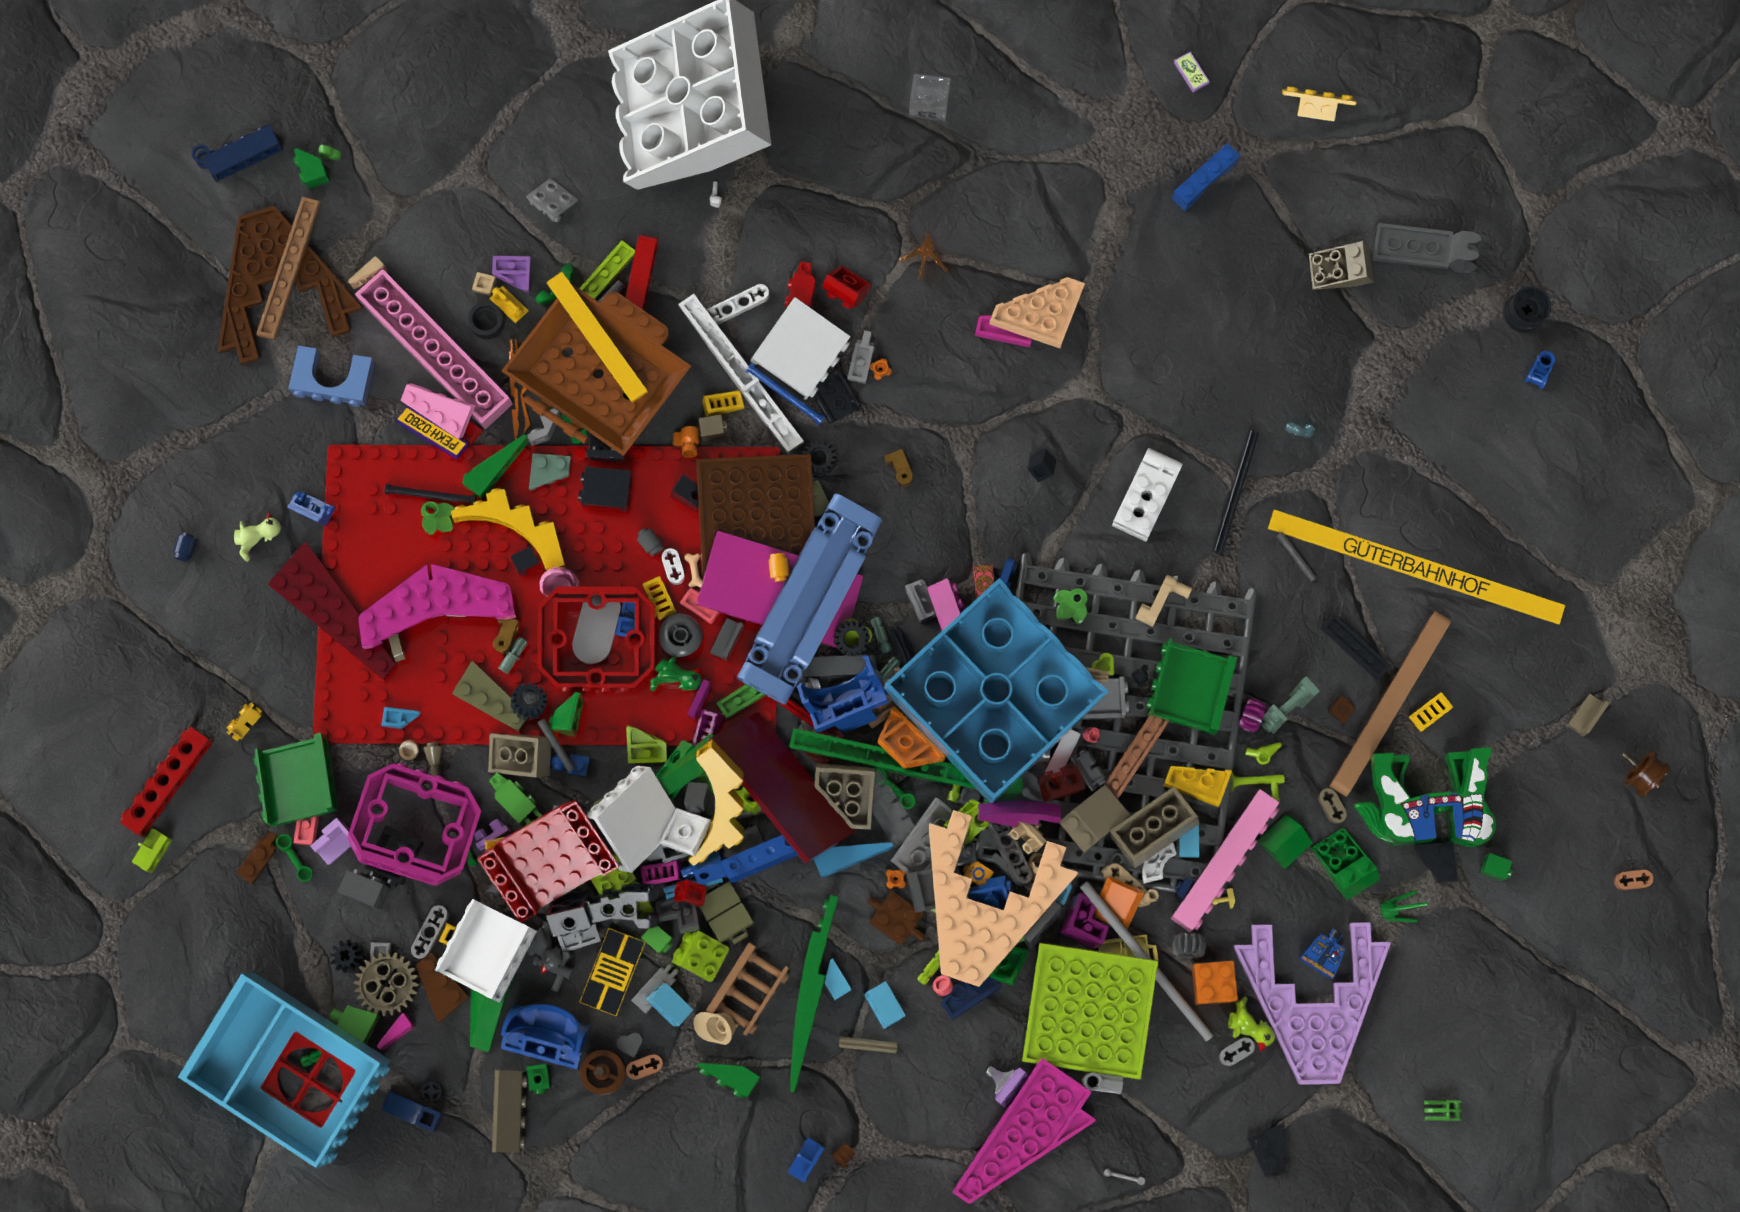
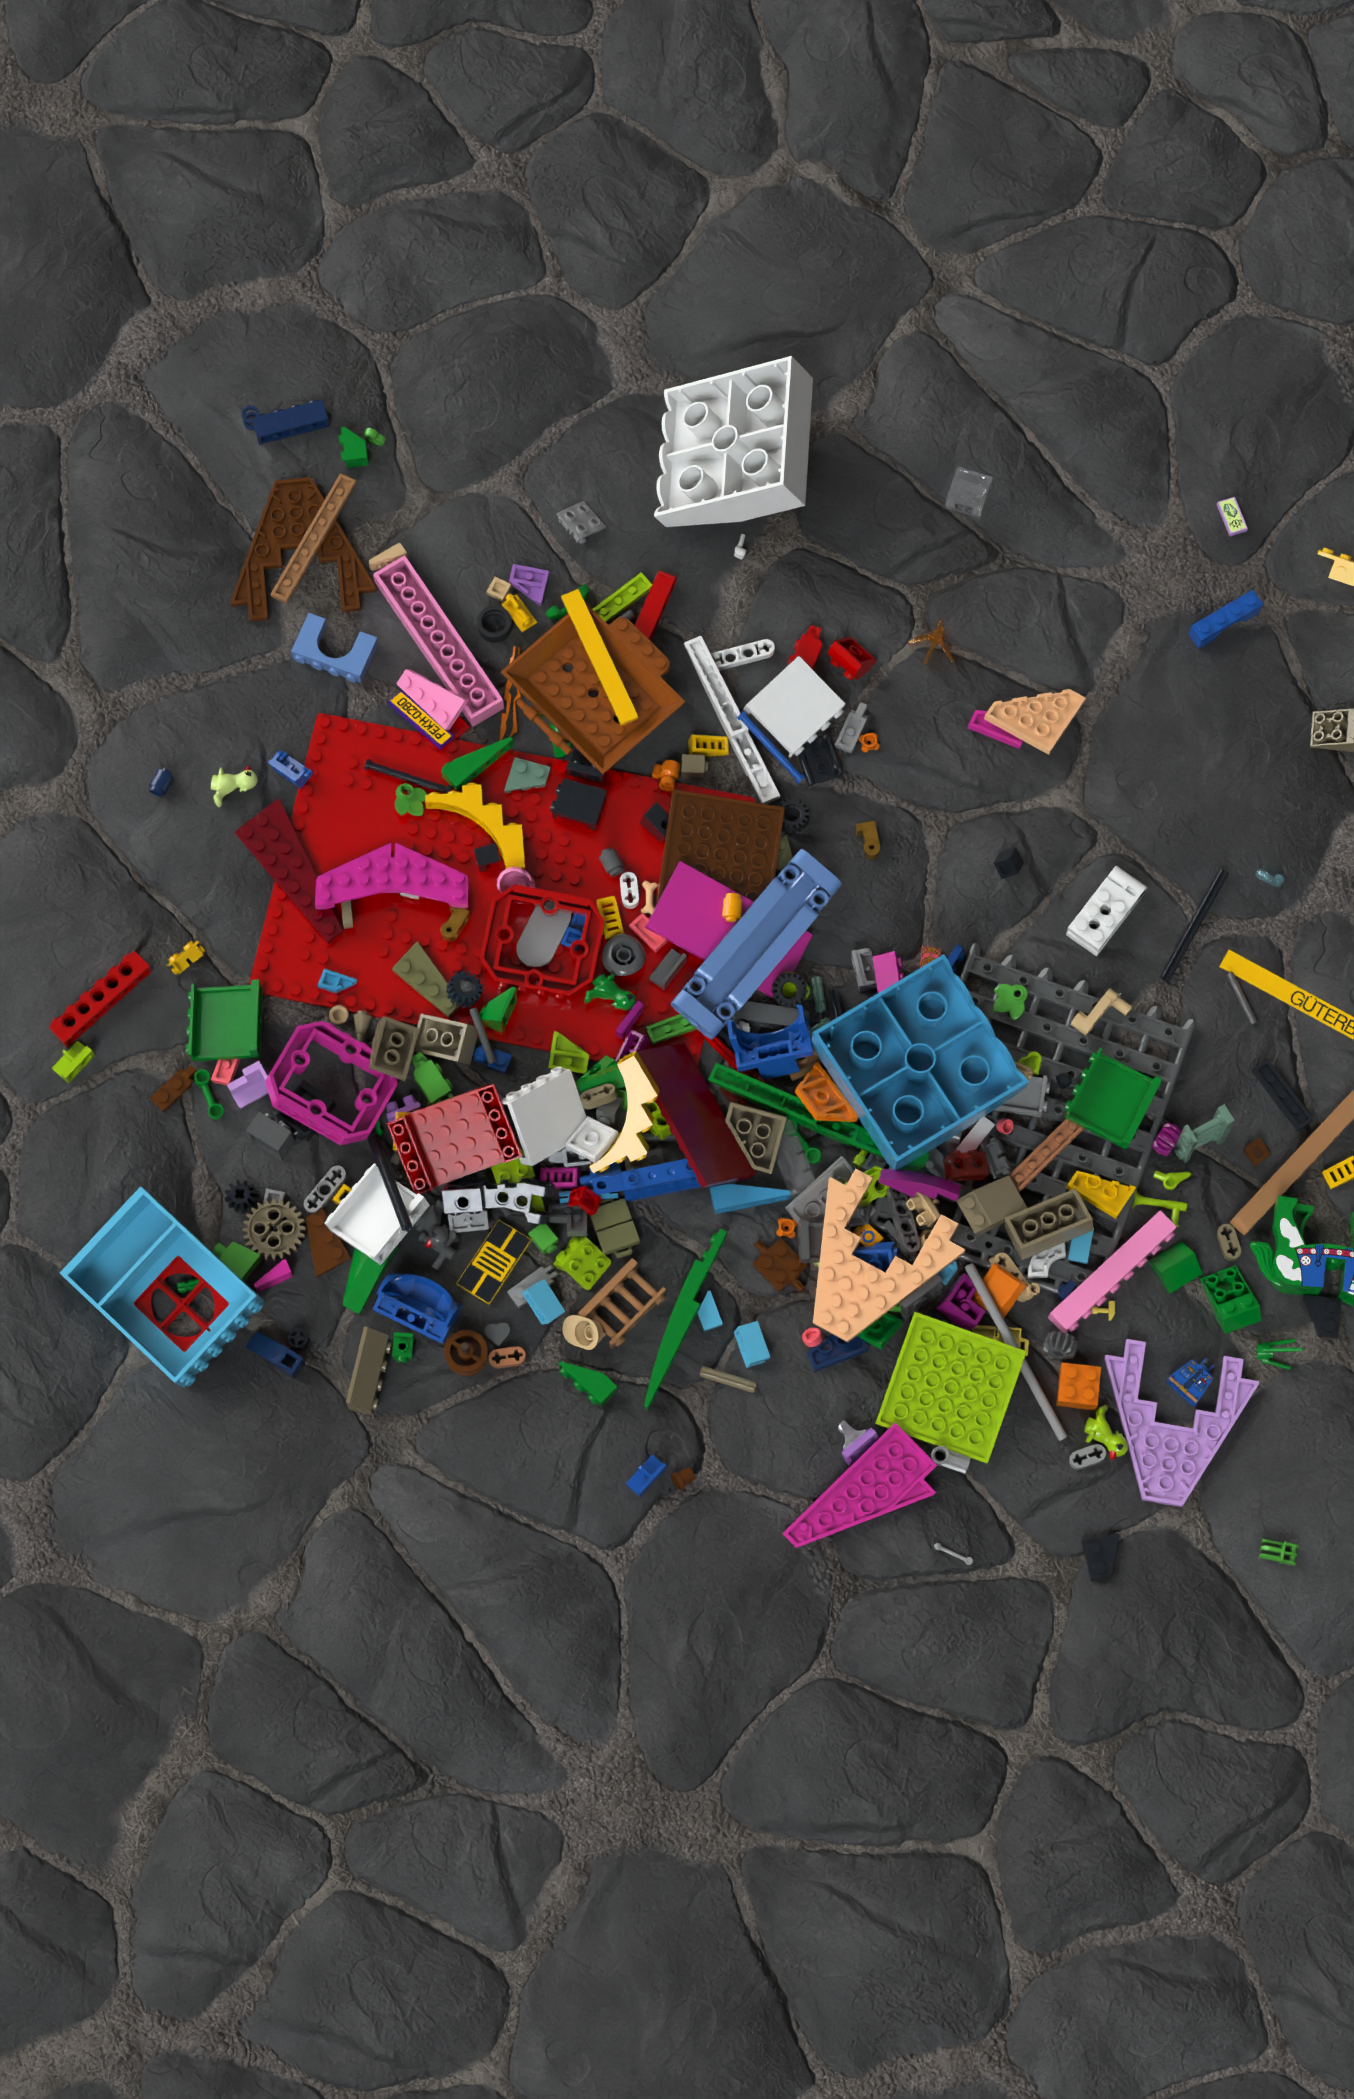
camera: 10 degrees right, 5 degrees down
sand green axle [498,637,528,674] -> none
light grey slope [527,408,561,446] -> none
lime axle [917,950,940,985] -> none
none -> black axle [367,1133,412,1232]
none -> dark tan slope [369,1016,419,1081]
none -> dark tan beam [580,1084,617,1109]

